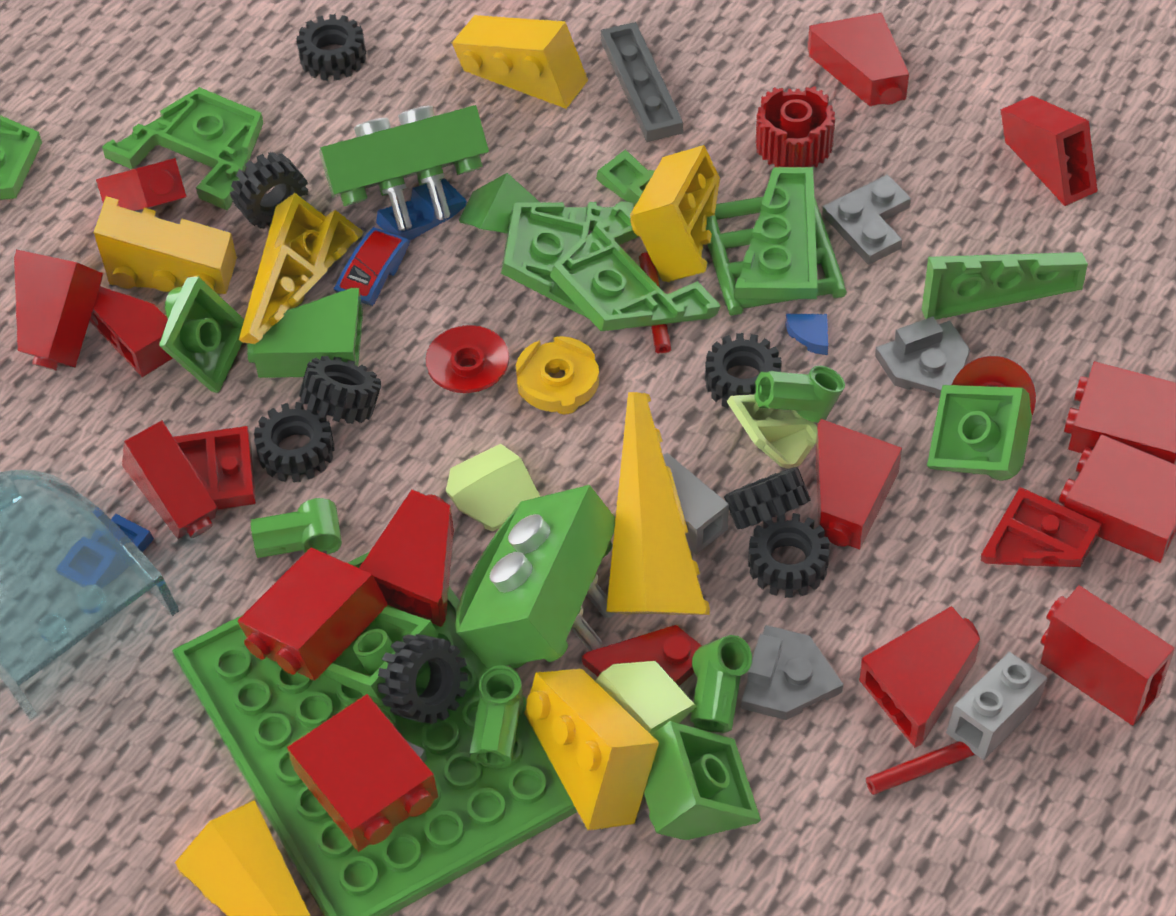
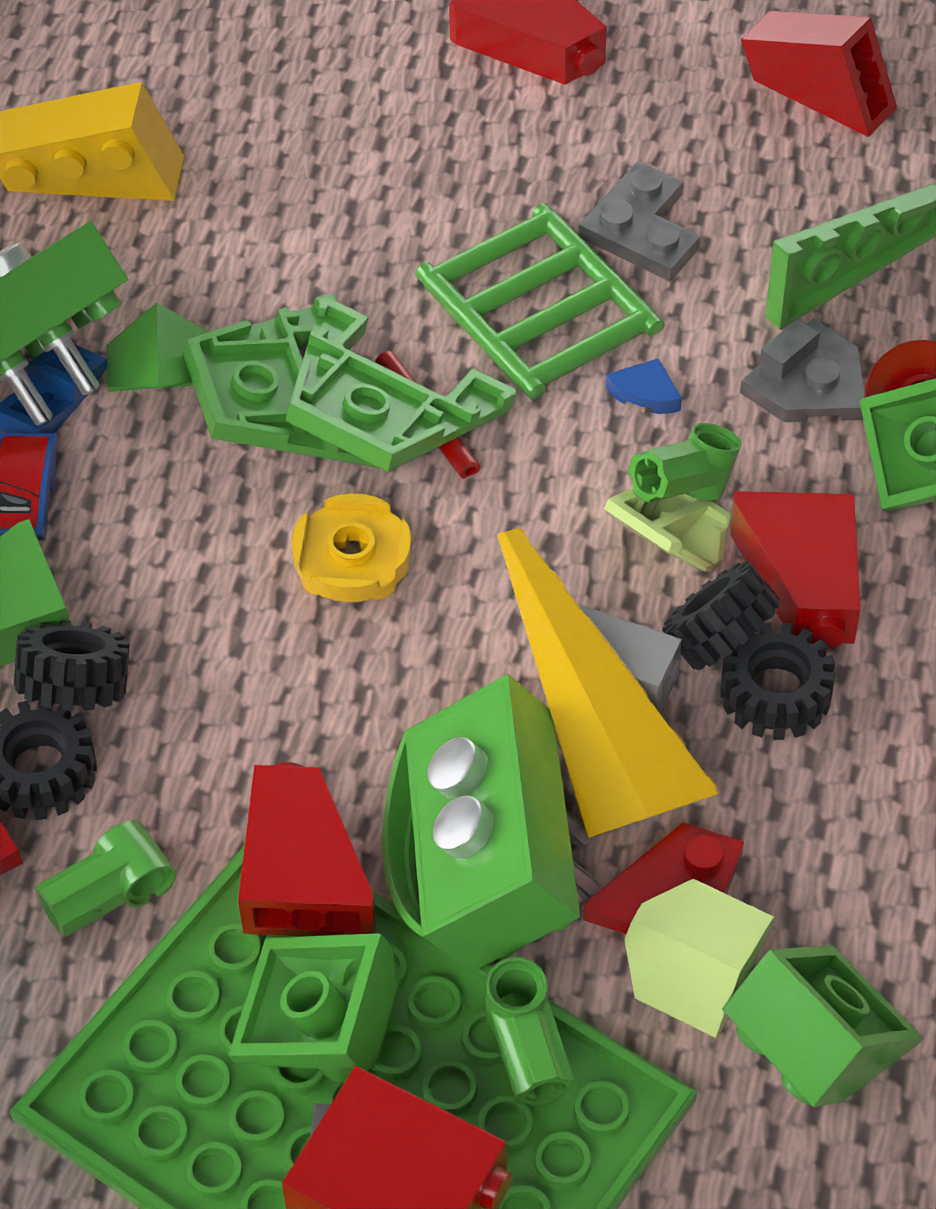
camera: 25 degrees left, 0 degrees up
red brick [237,547,388,681] -> none
black tyre [378,634,468,724] -> none
red dish [426,325,509,393] -> none
yellowish green slope [446,444,541,531] -> none
yellow wedge [525,668,659,831] -> none
bright green slope [596,149,655,207] -> none
dark grey plate [600,22,683,142] -> none
yellow wedge [630,145,720,282] -> none
bright green piece [690,635,752,733] -> none
black tyre [705,333,782,409] -> none
bright green wing [734,167,818,299] -> none
flat silver plate [741,625,844,720] -> none
red brick [756,86,835,168] -> none

